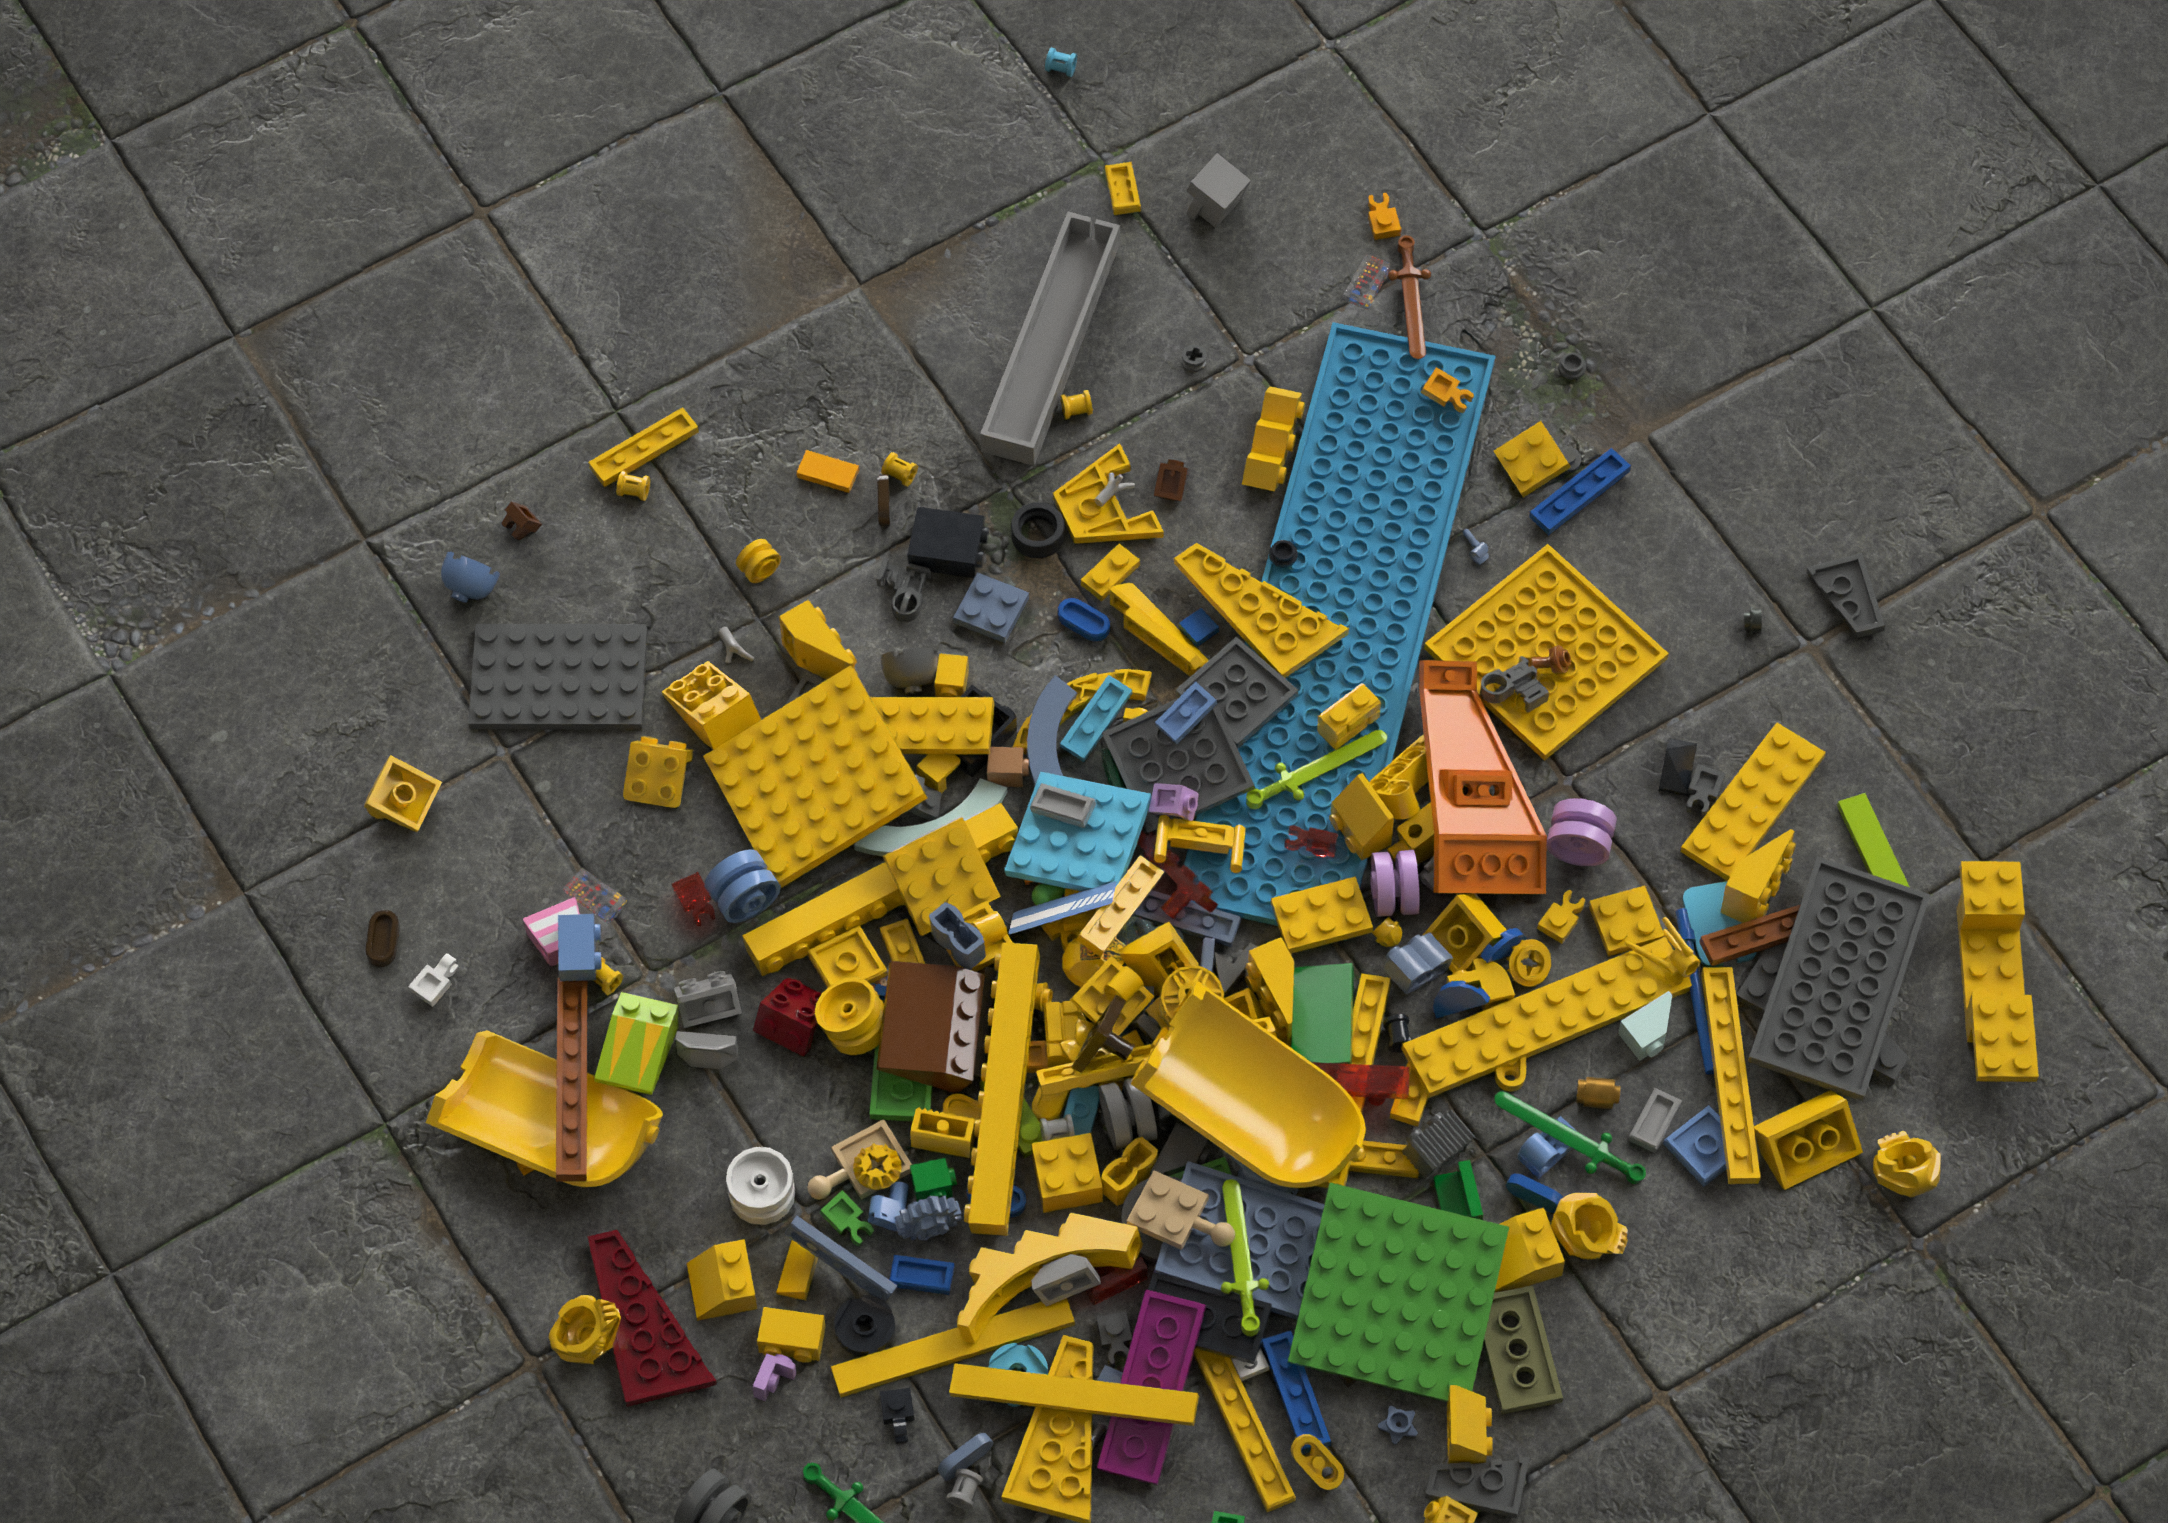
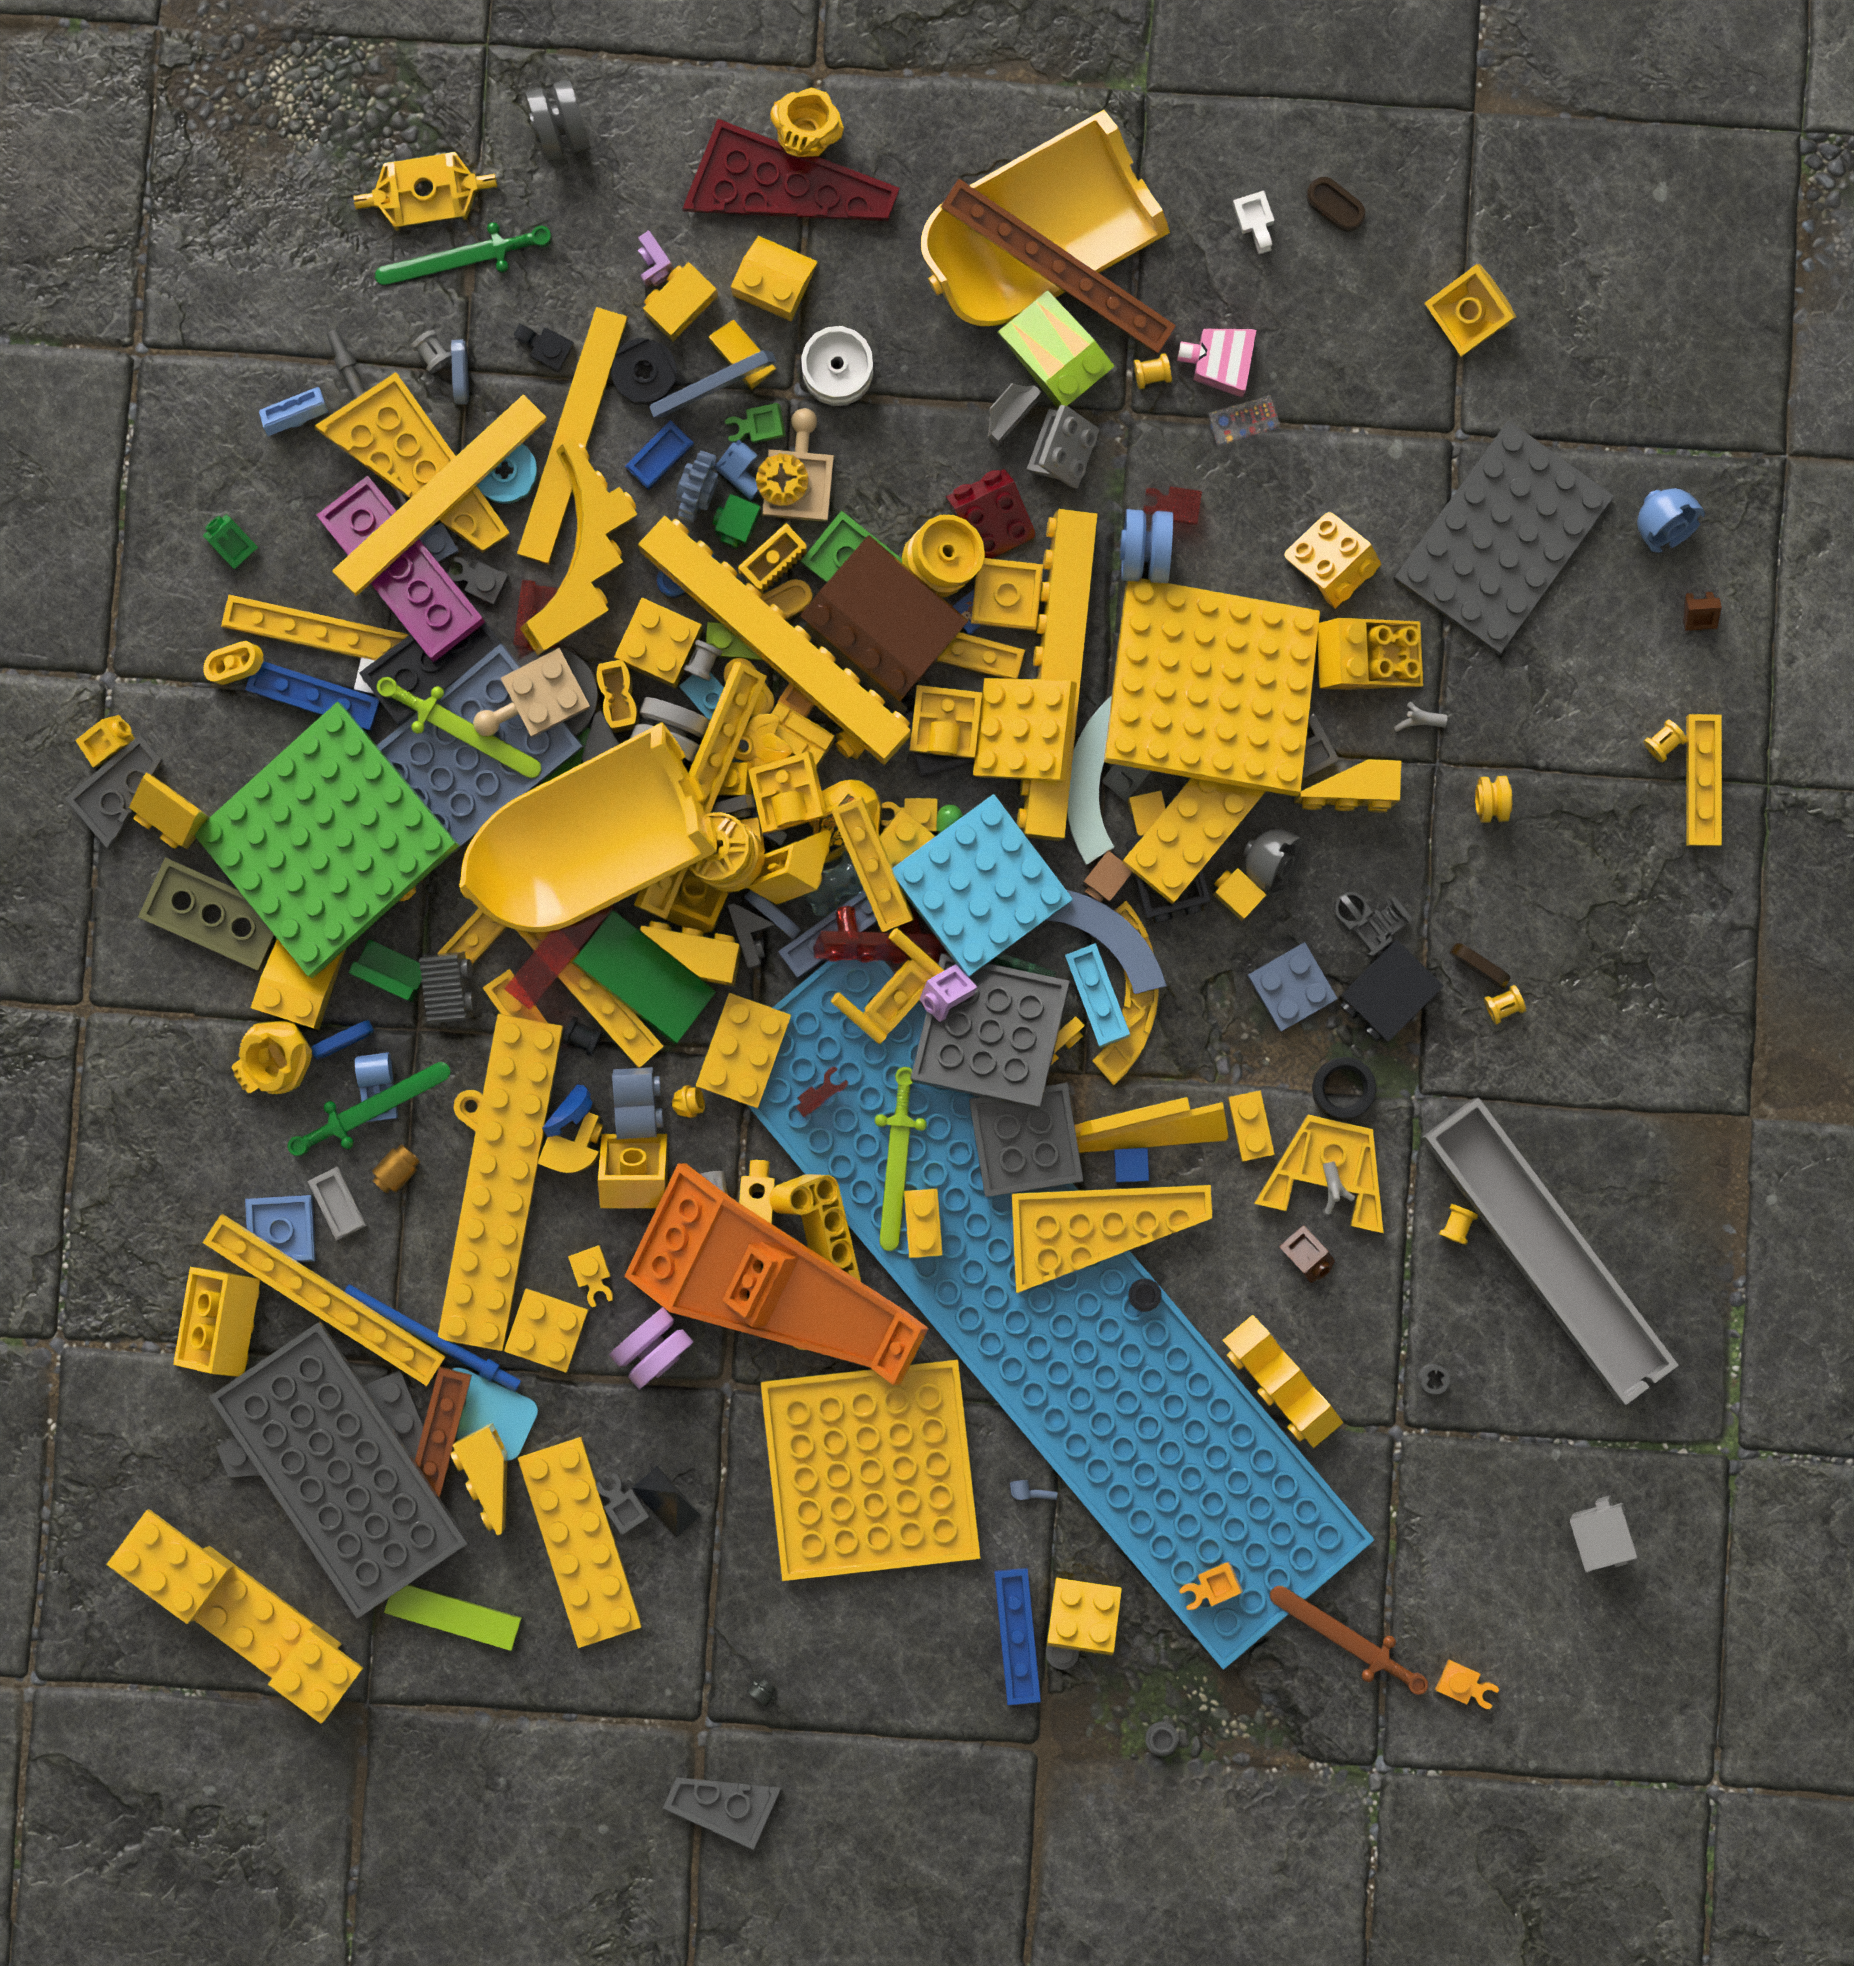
camera: 120 degrees right, 25 degrees up
medium blue brick [558,914,602,981] -> none
light orange tile [796,450,859,493] -> none
sand blue brick [929,902,986,970] -> none
medium blue sticker [1009,881,1116,935] -> none
light grey tile [1030,783,1096,828] -> none
light grey slope [1031,1254,1101,1306] -> none
blue tile [1058,598,1110,641] -> none
dark brown tile [1072,995,1135,1074] -> none
yellow plate [1105,162,1141,215] -> none
medium blue plate [1155,681,1218,744] -> none
yellow slope [1329,773,1394,860] -> none
clear tile [1343,254,1391,310] -> none
lavender wheel [1370,850,1420,917] -> none
sand blue plate [1378,1406,1418,1444] -> none
dark grey piece [1480,656,1549,713] -> none
blue tile [1481,928,1527,963] -> none
yellow gear [1507,939,1551,987] -> none
dark orange plate [1529,645,1571,674] -> none
light aqua slope [1618,991,1672,1061] -> none
yellow plant [1625,917,1701,978] -> none
yellow helmet [1873,1131,1941,1198] -> none

